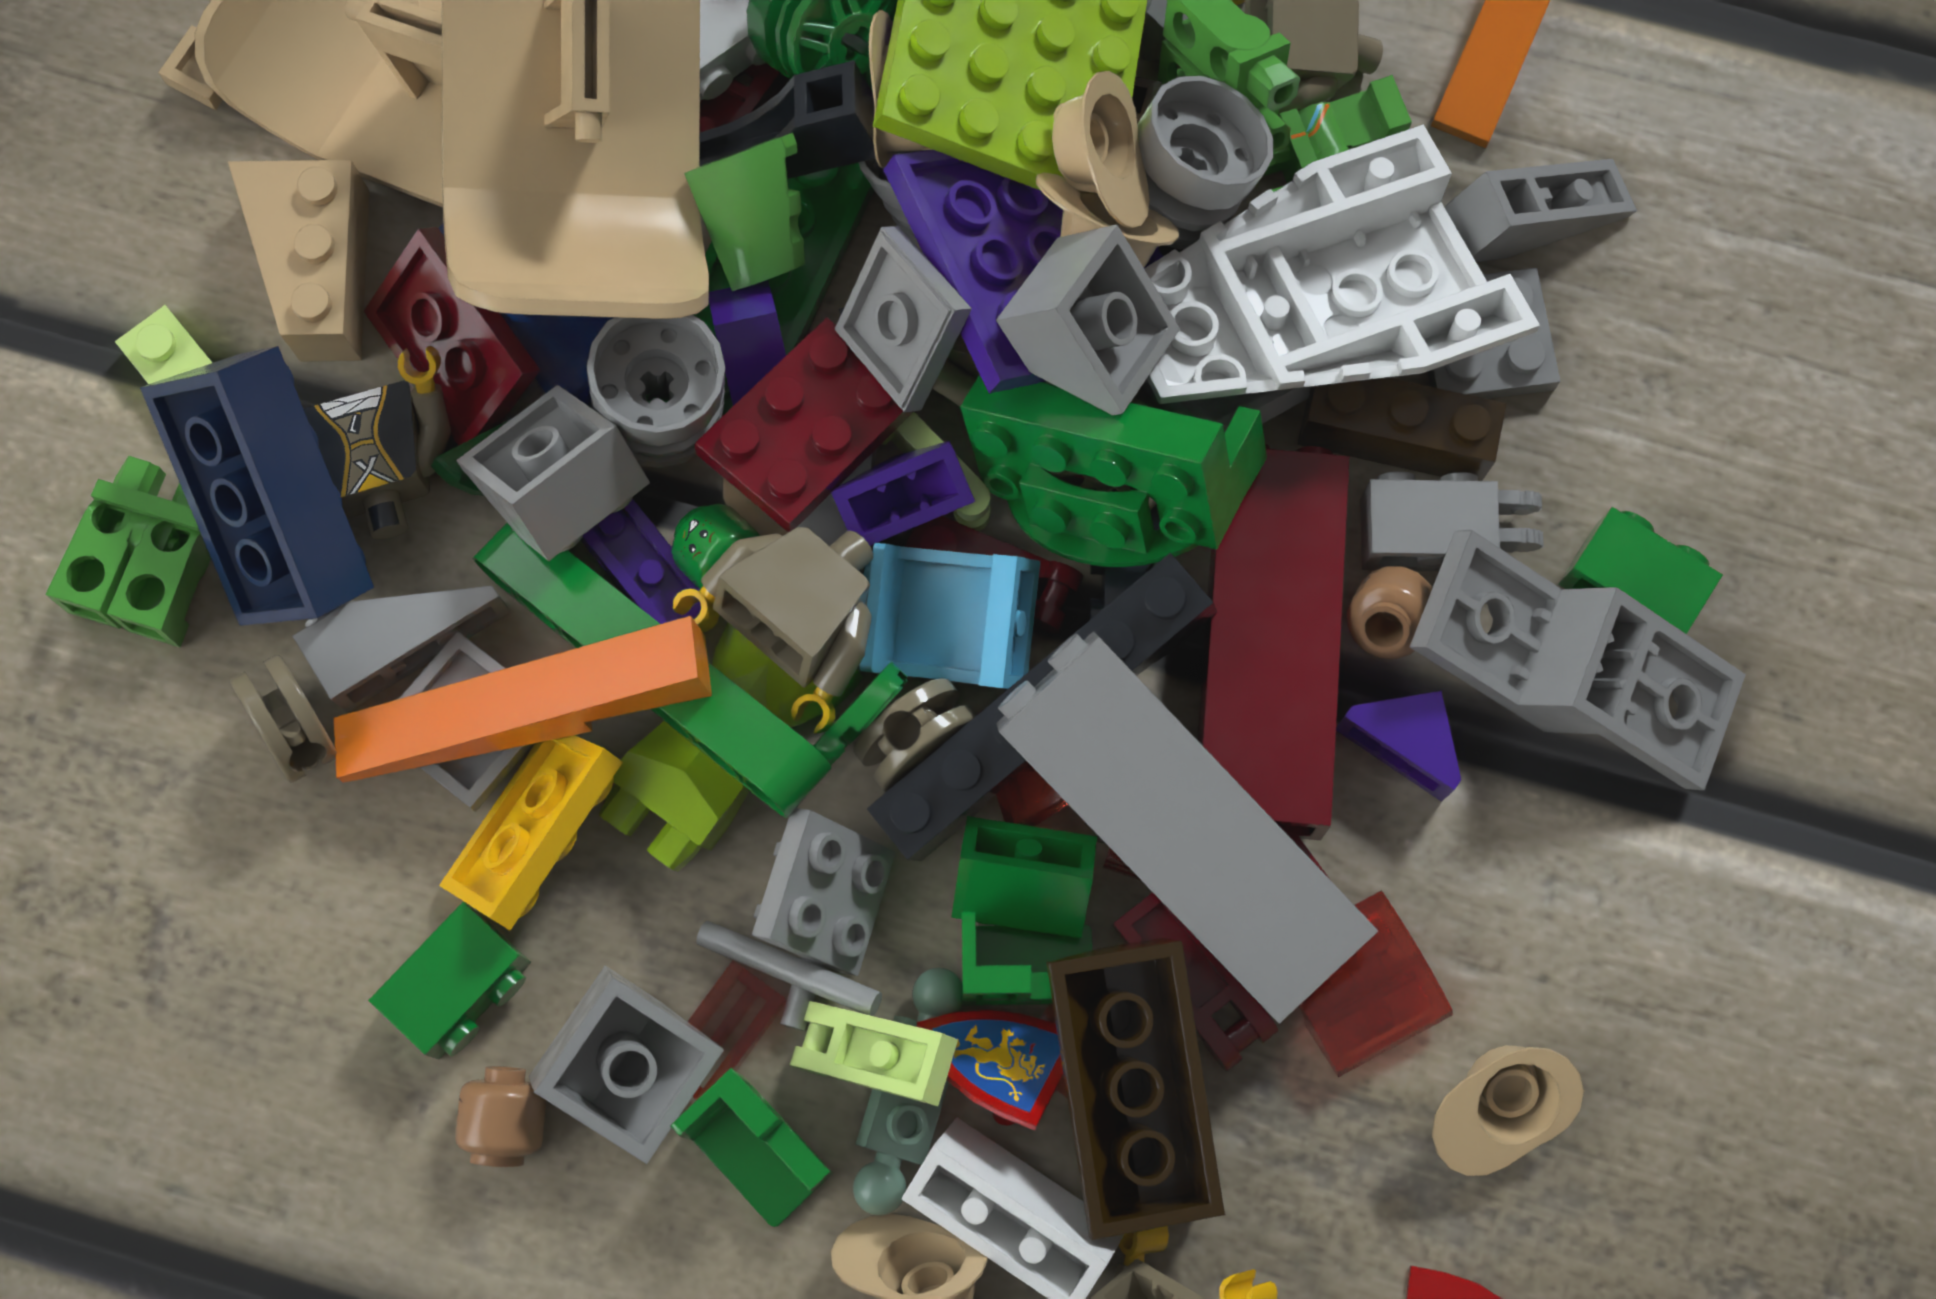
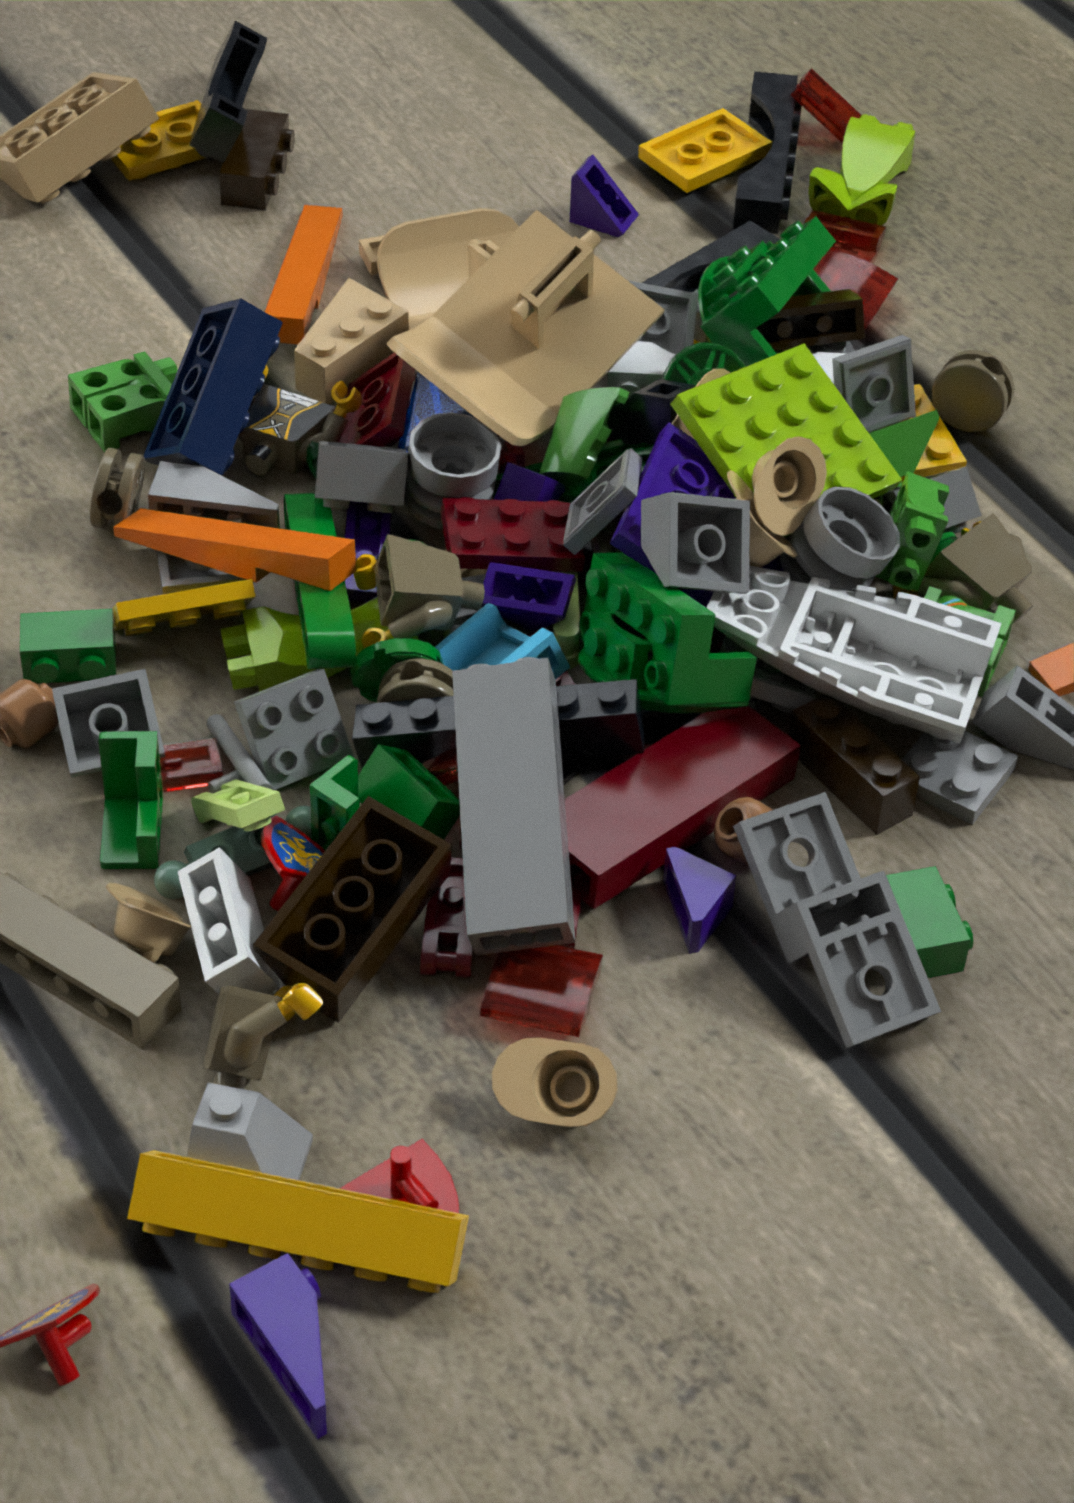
camera: 40 degrees right, 30 degrees down
light grey hinge [1360,472,1544,571] -> none
none -> orange slope [265,205,343,345]

